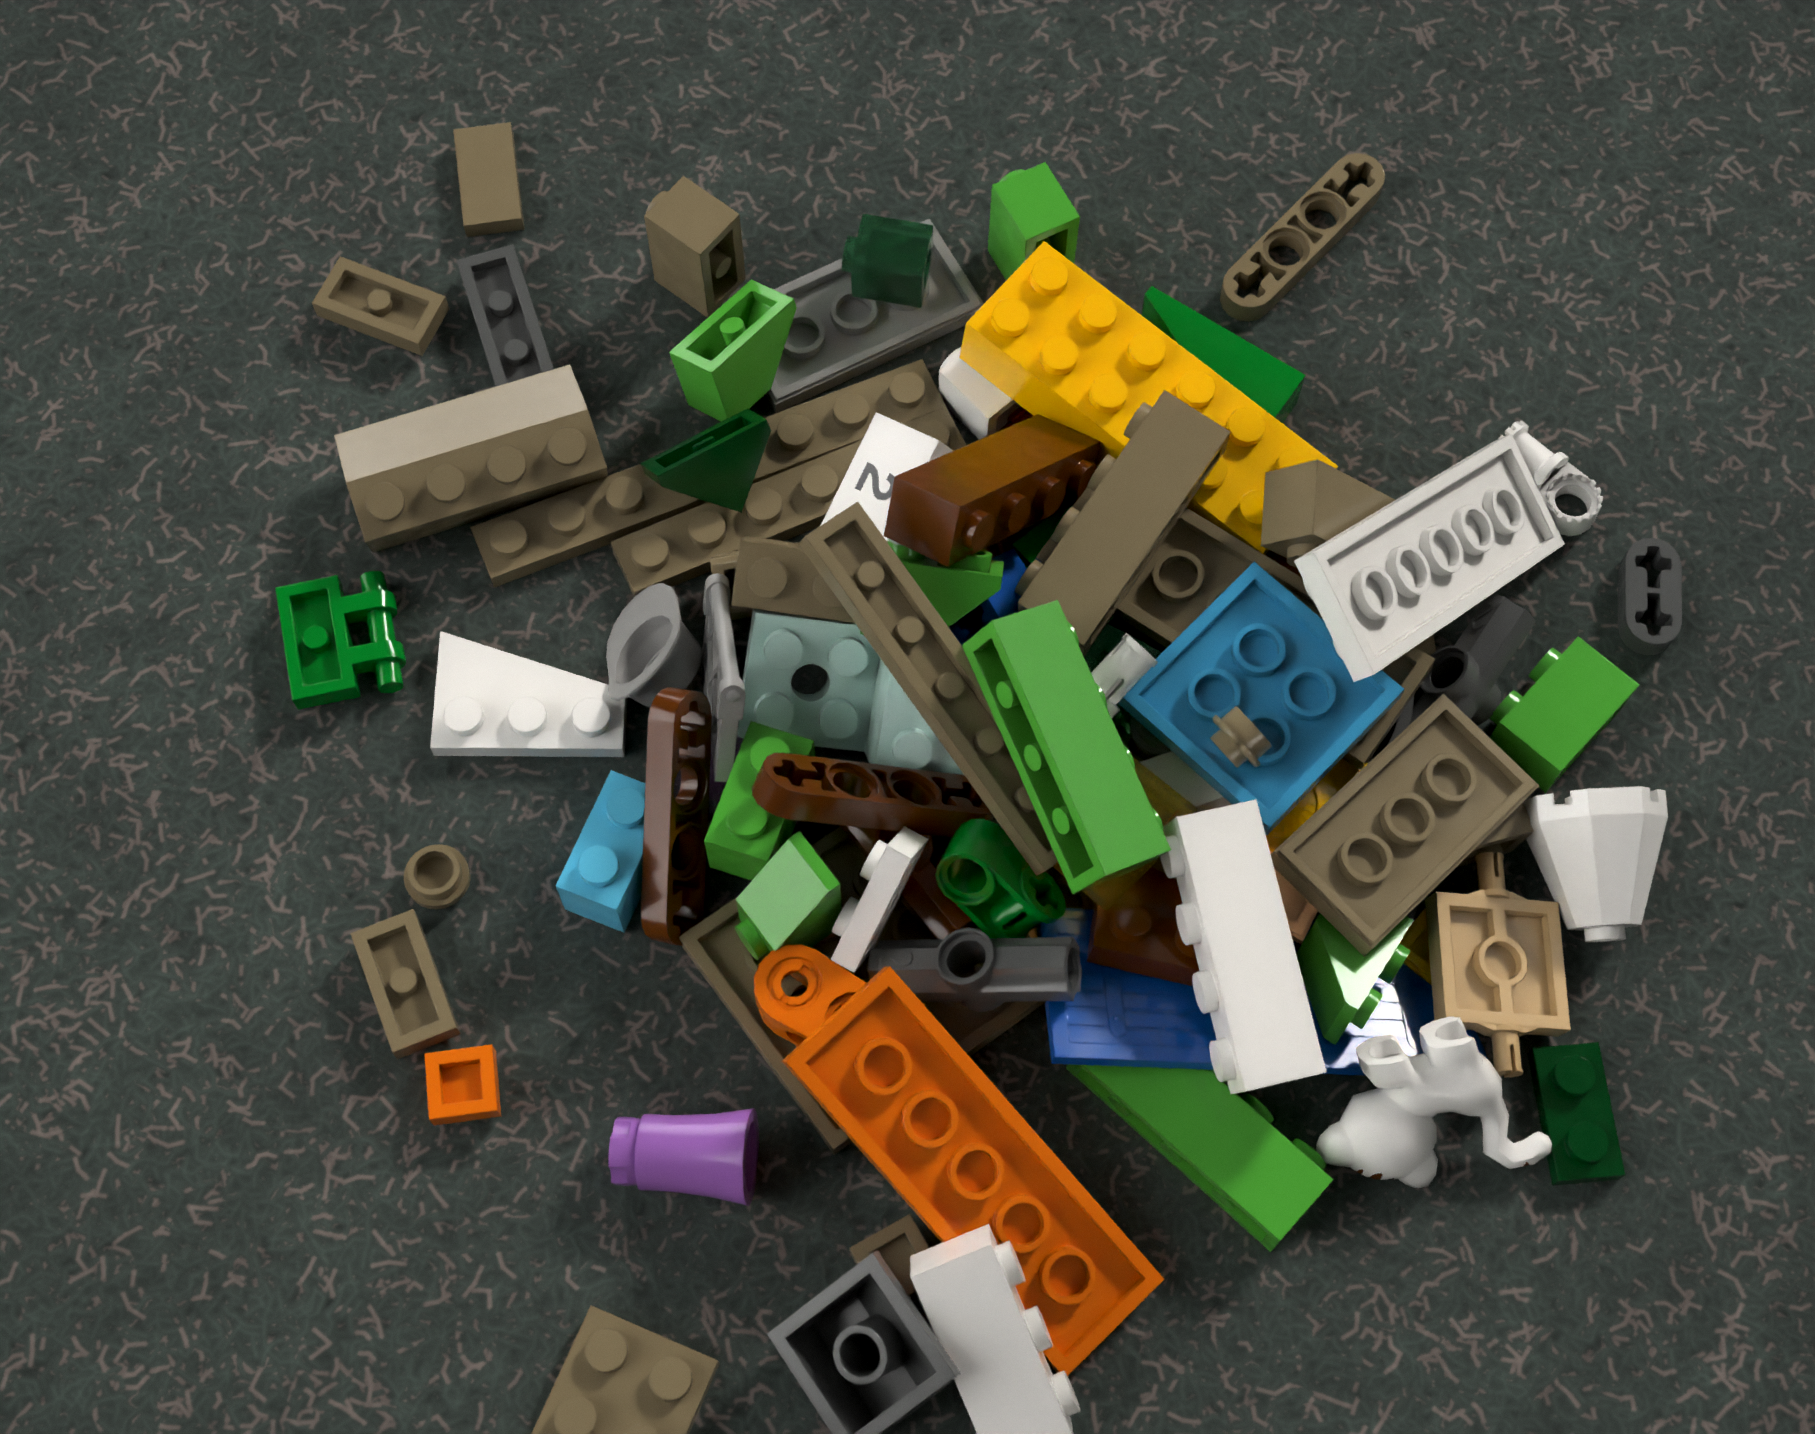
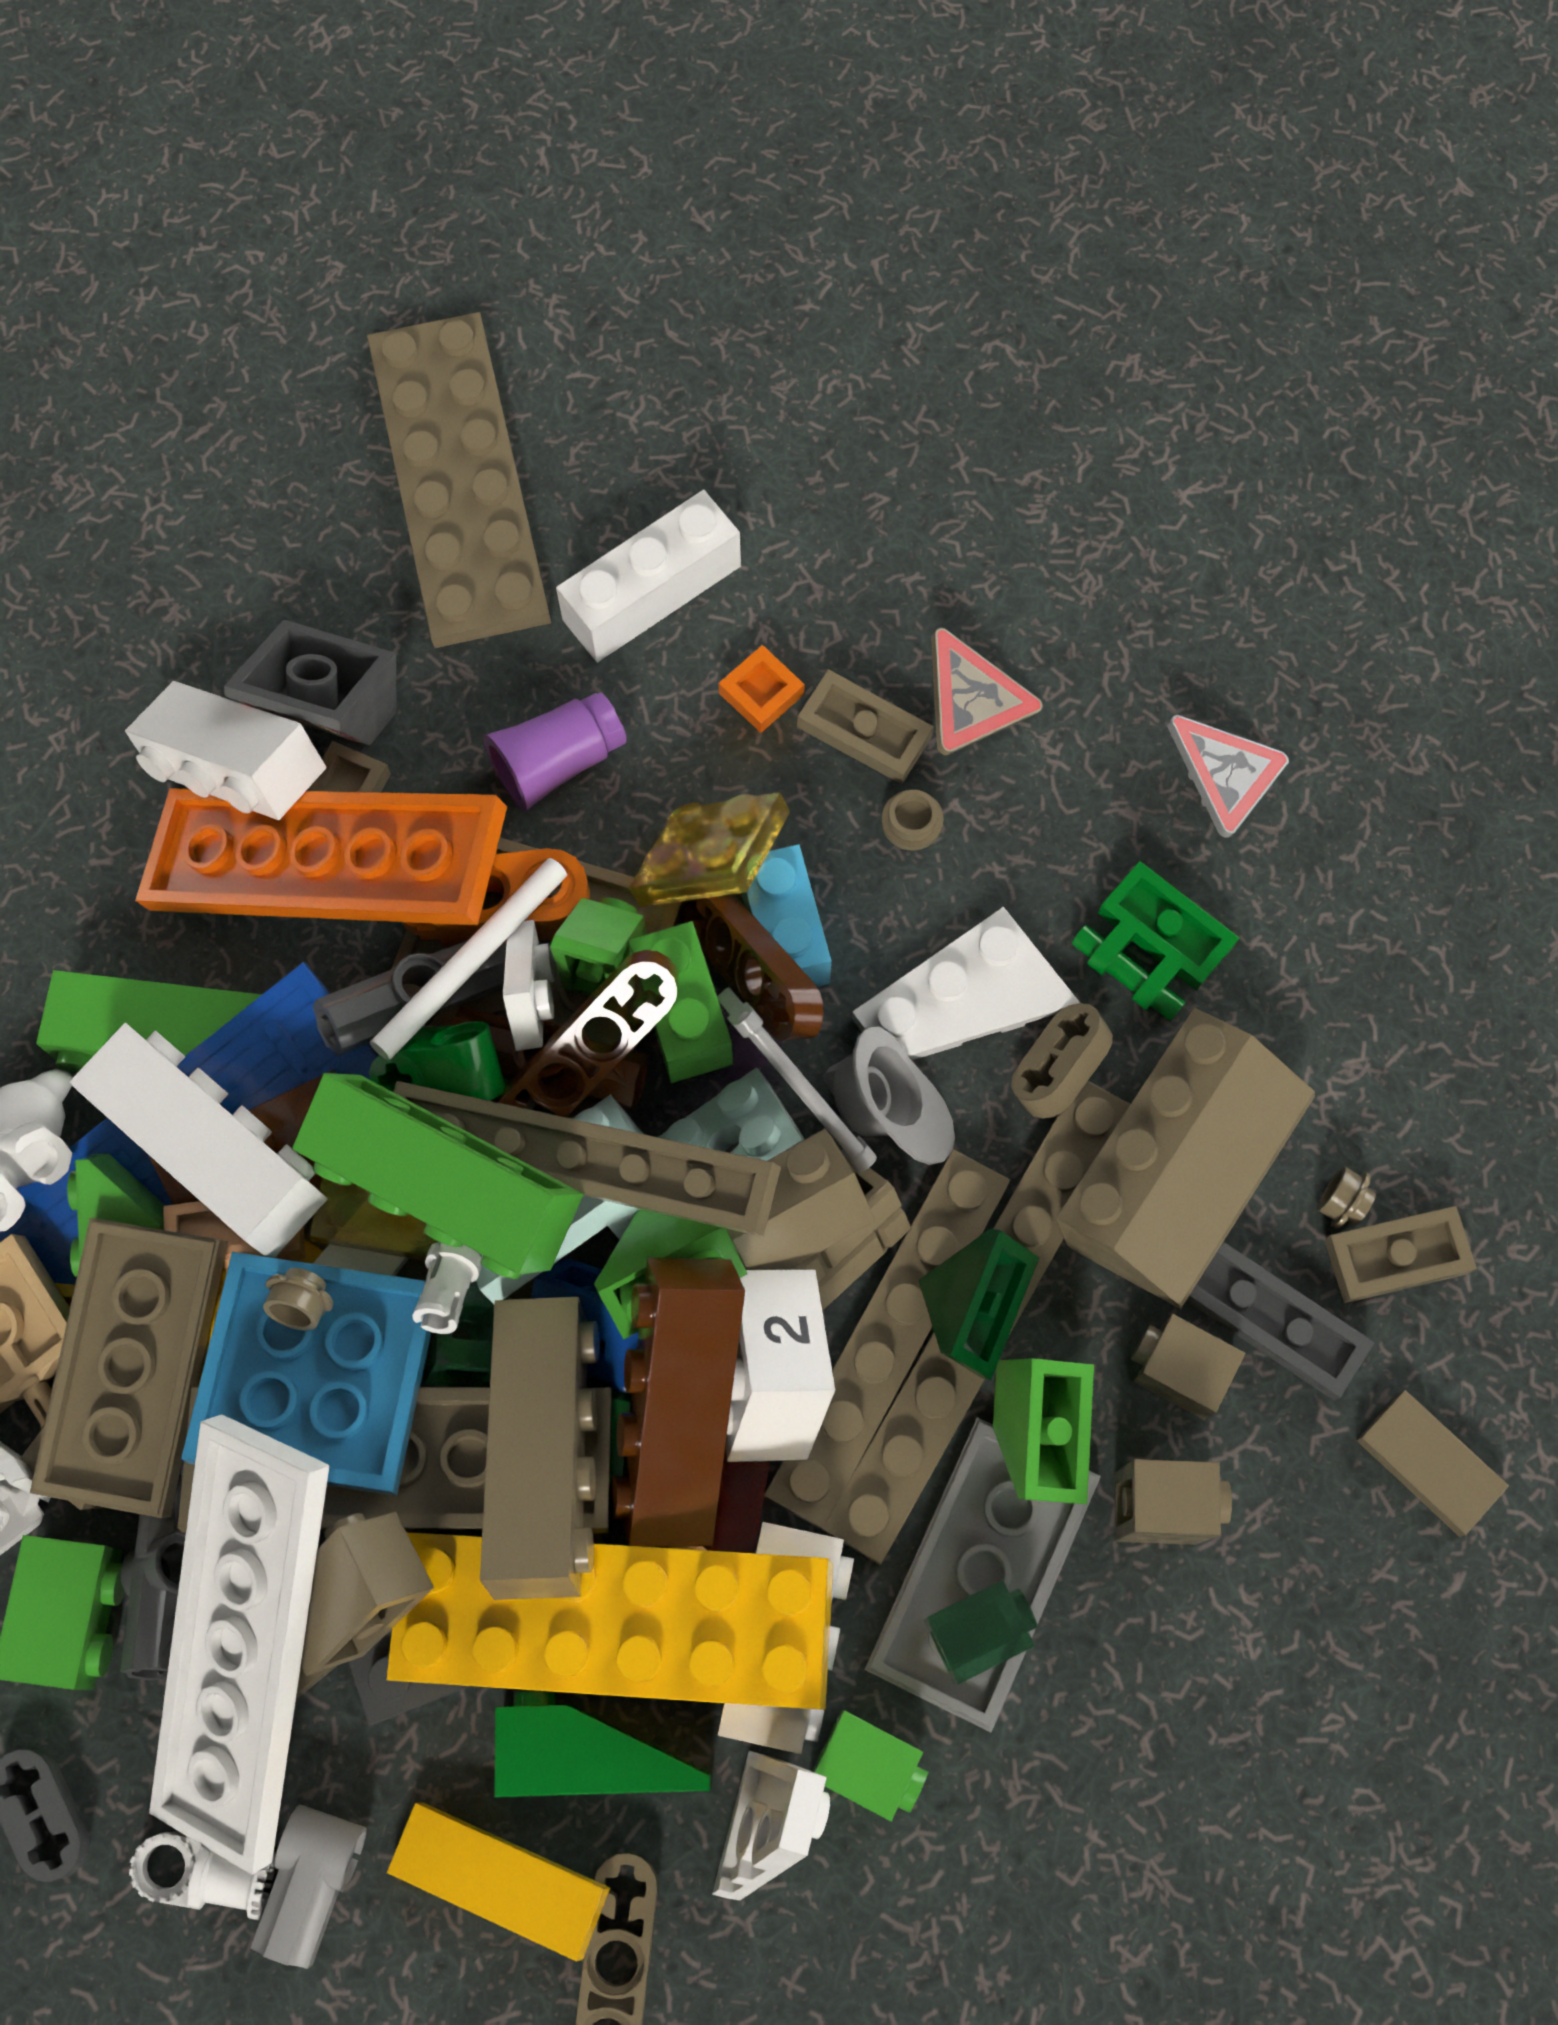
camera: 145 degrees right, 5 degrees up
none -> light grey piece [250,1804,367,1969]
none -> white bar [370,858,567,1061]
none -> yellow tile [387,1802,610,1962]
none -> white brick [556,489,741,663]
none -> clear yellow plate [629,792,790,907]
none -> white wing [712,1751,830,1900]
none -> piece [931,628,1042,755]
none -> dark tan beam [1011,1003,1113,1119]
none -> dark tan brick [1131,1314,1246,1421]
none -> piece [1167,715,1289,838]
none -> dark tan plate [1316,1166,1376,1229]

